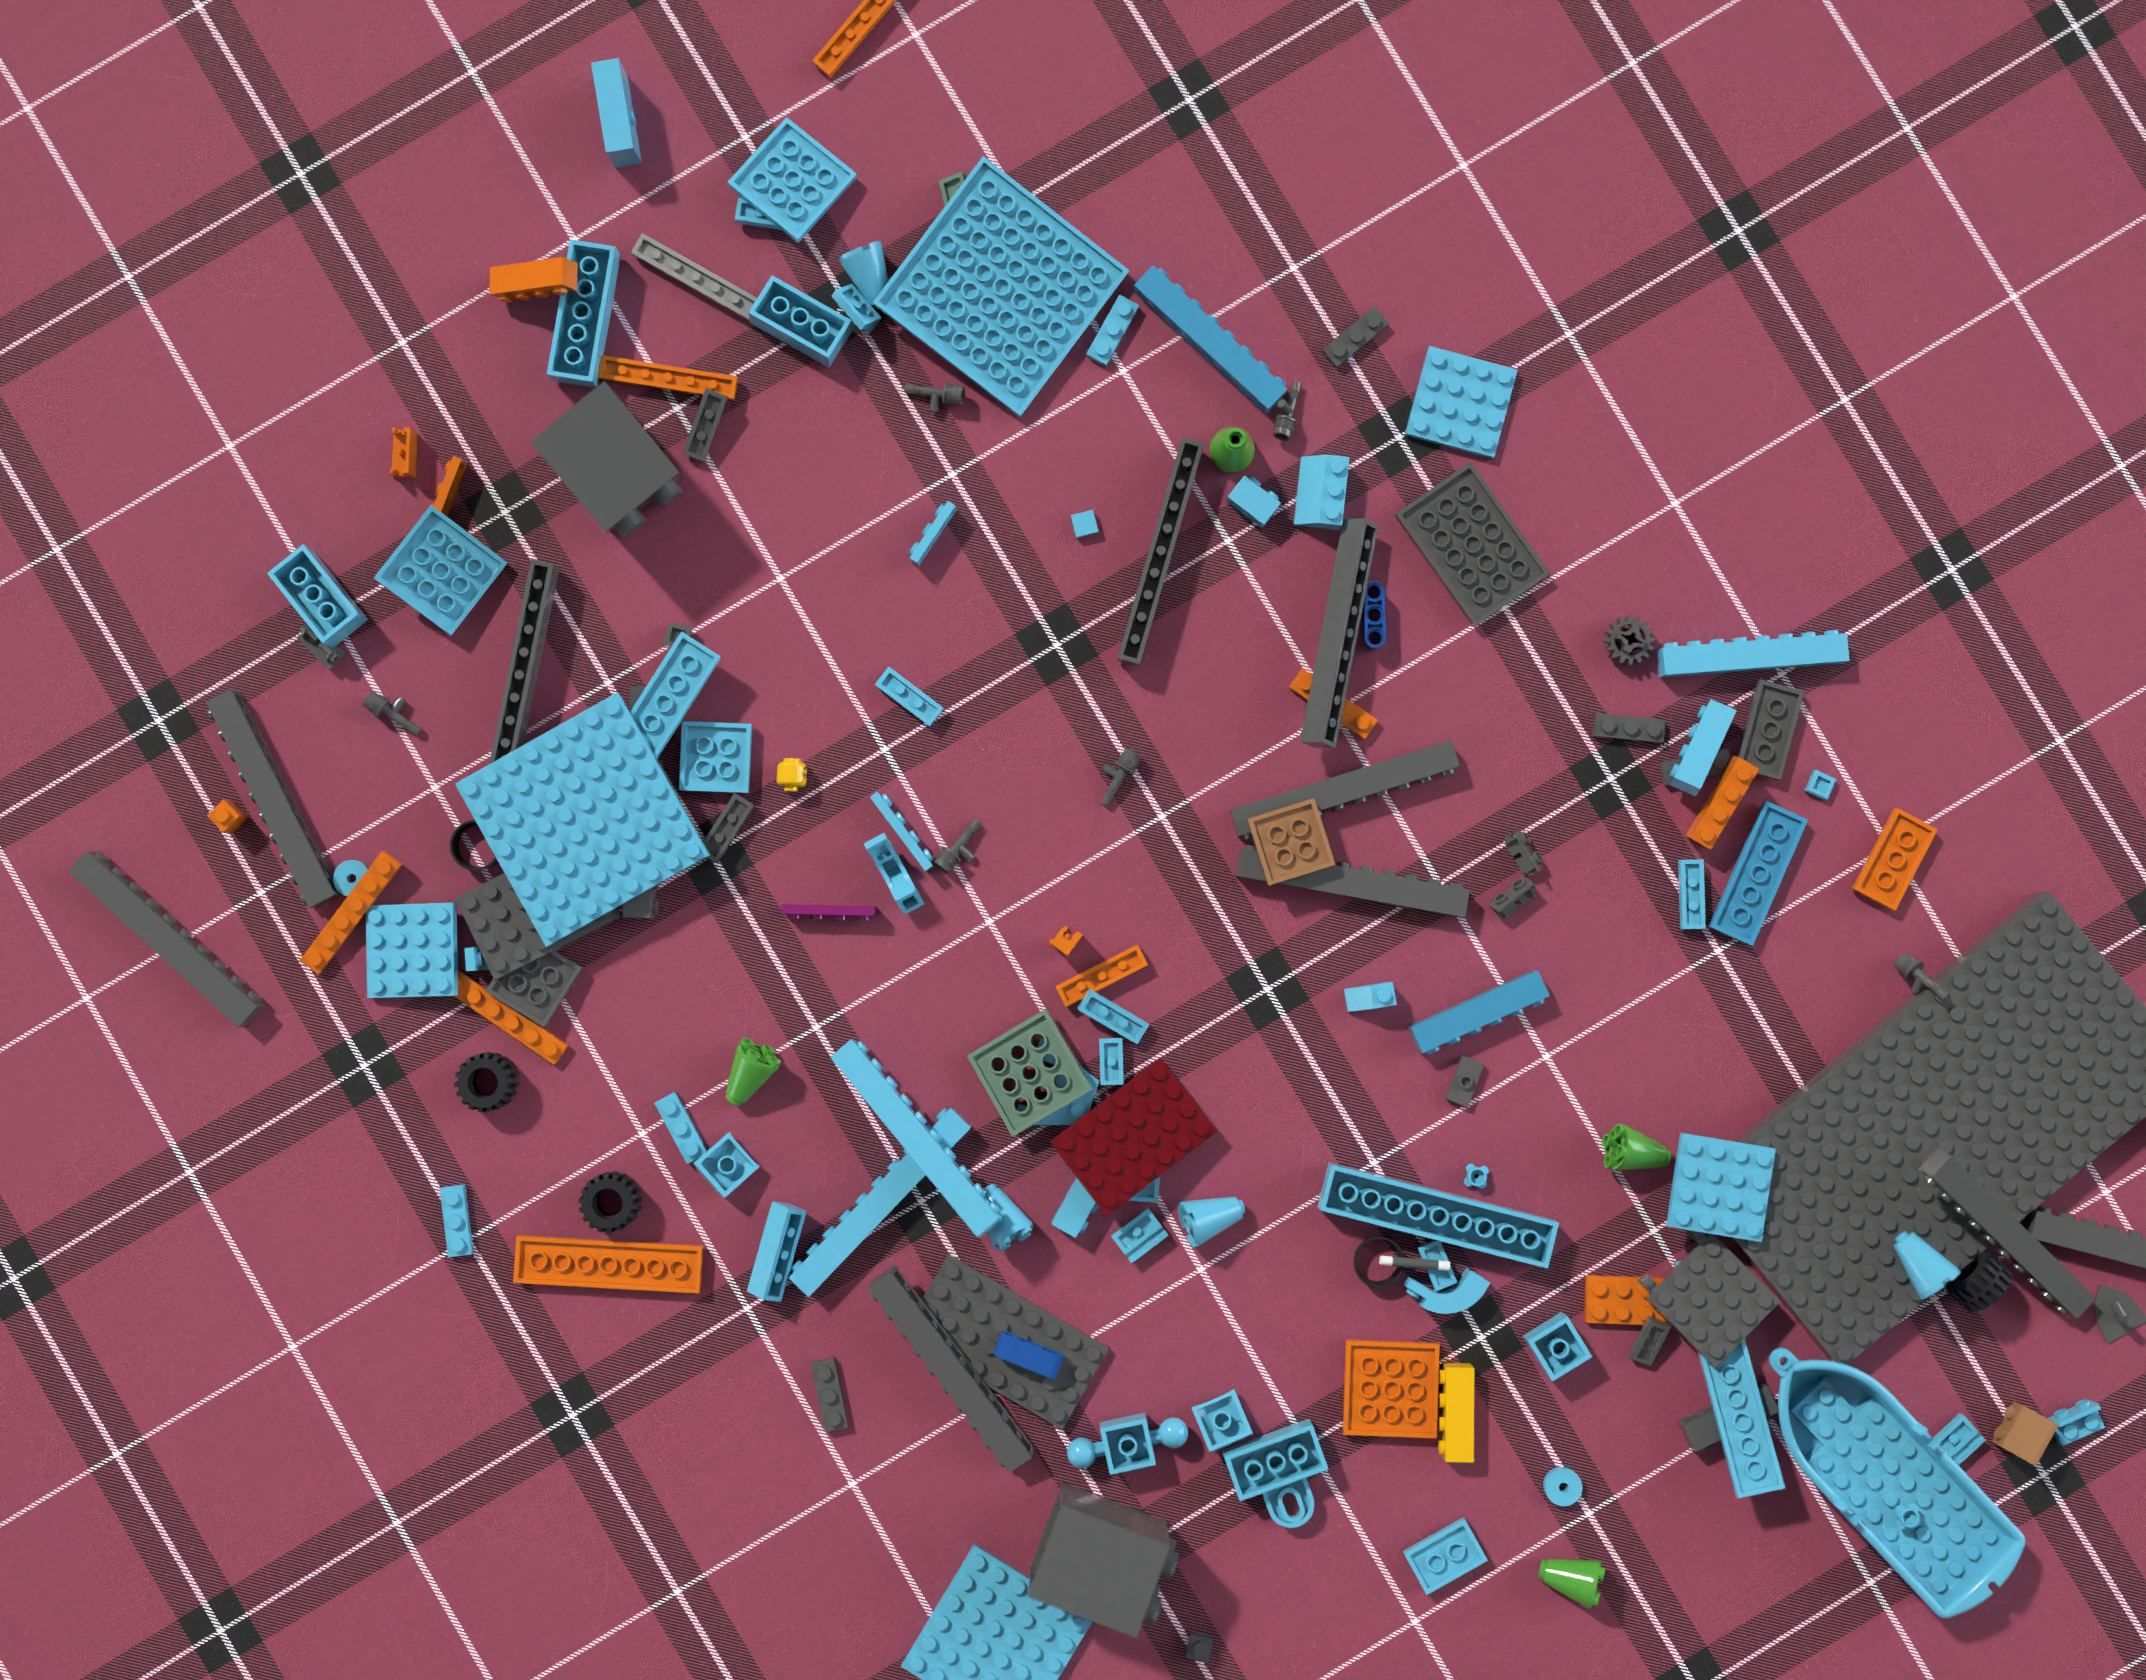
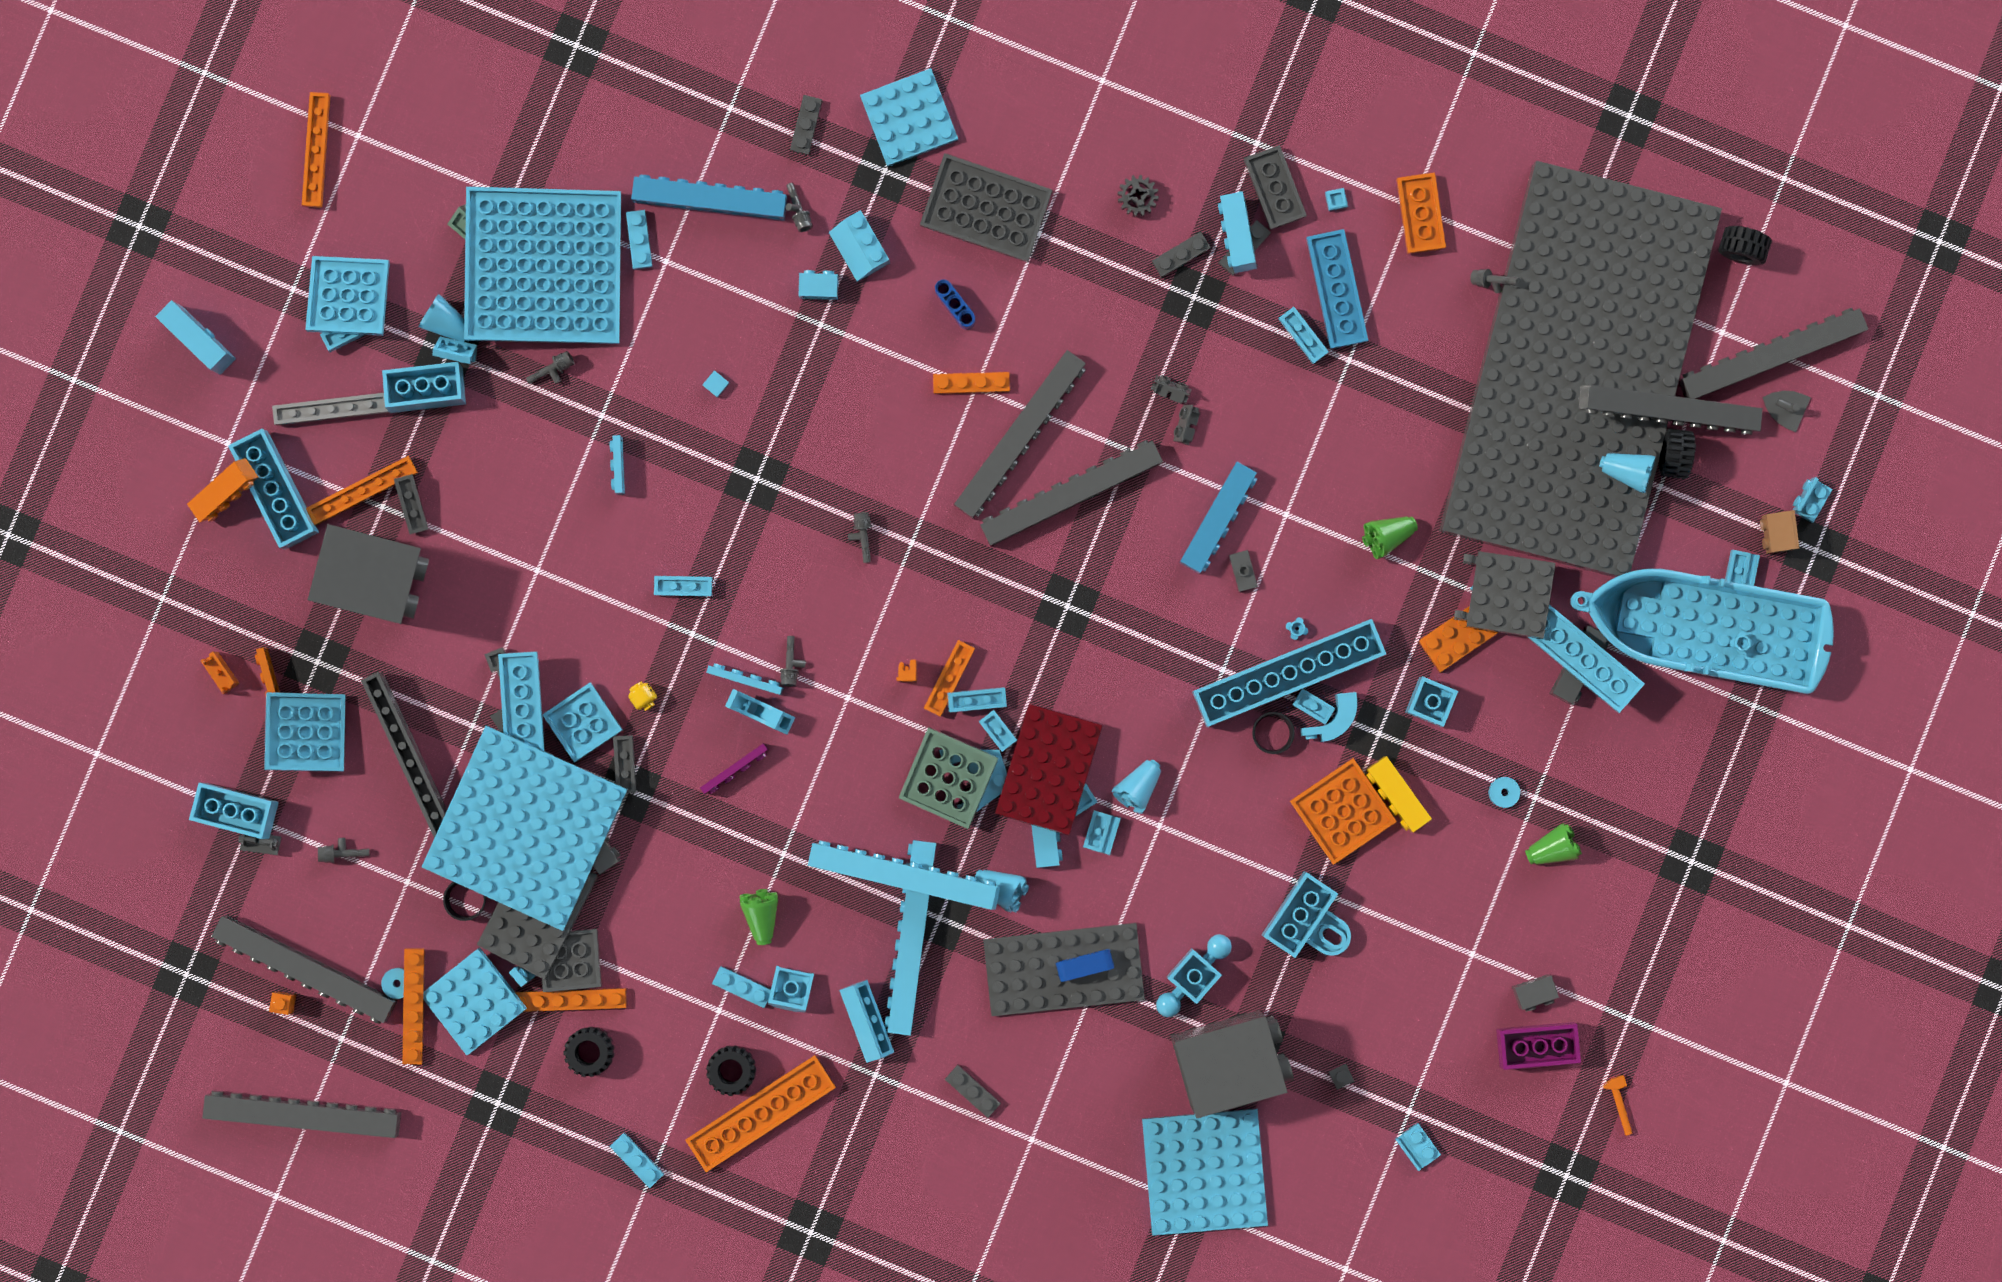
camera: 35 degrees left, 0 degrees up
dark grey brick [868,1265,1035,1473] -> none
dark grey brick [1117,437,1204,668] -> none
medium azure slope [1191,1389,1253,1453] -> none
bright green cone [1209,426,1255,473] -> none
medium nougat plate [1247,798,1335,886] -> none
dark grey brick [1300,518,1379,748] -> none
medium azure slope [1344,981,1397,1012] -> none
dark grey bar [1379,1255,1450,1271] -> none
medium azure plate [1403,1517,1488,1595] -> none
dark grey plate [1628,1316,1671,1366] -> none
medium azure brick [1657,630,1849,678] -> none
medium azure plate [1666,1133,1776,1242] -> none
orange brick [1686,756,1759,849] -> none

